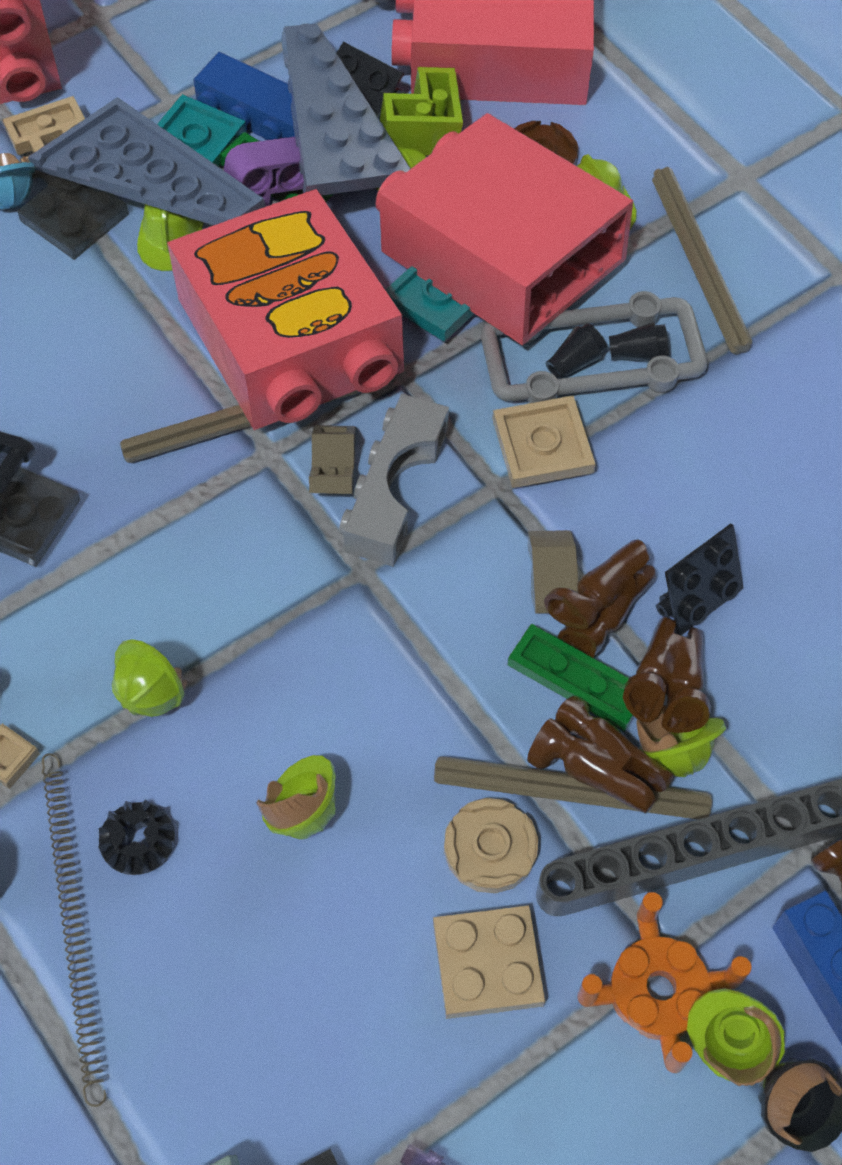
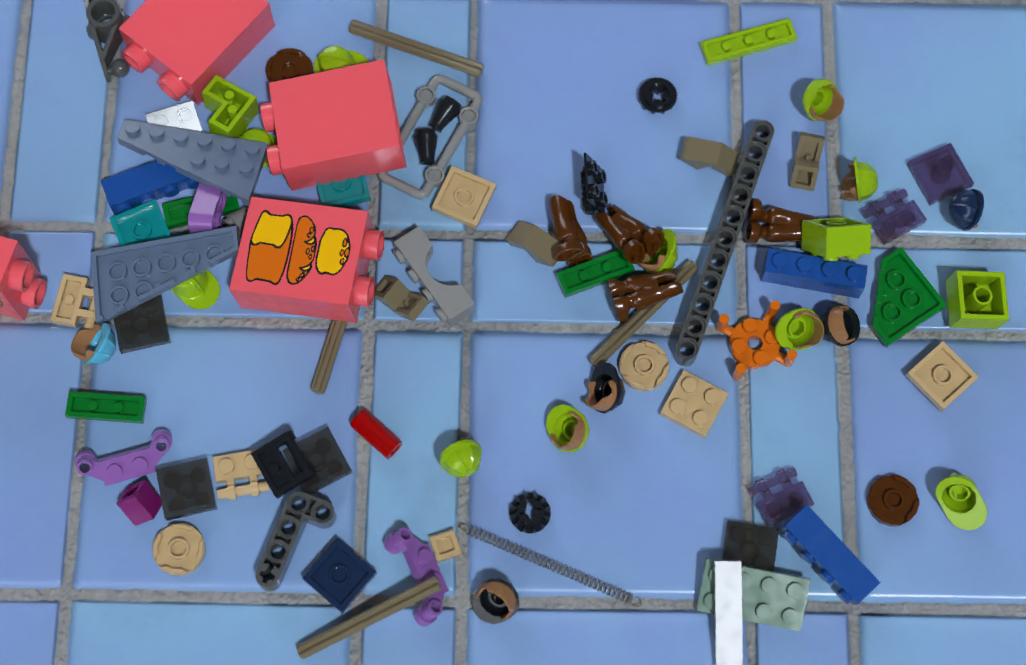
camera: 55 degrees left, 10 degrees up
none -> red axle [350,409,402,459]
none -> black piece [584,362,626,414]

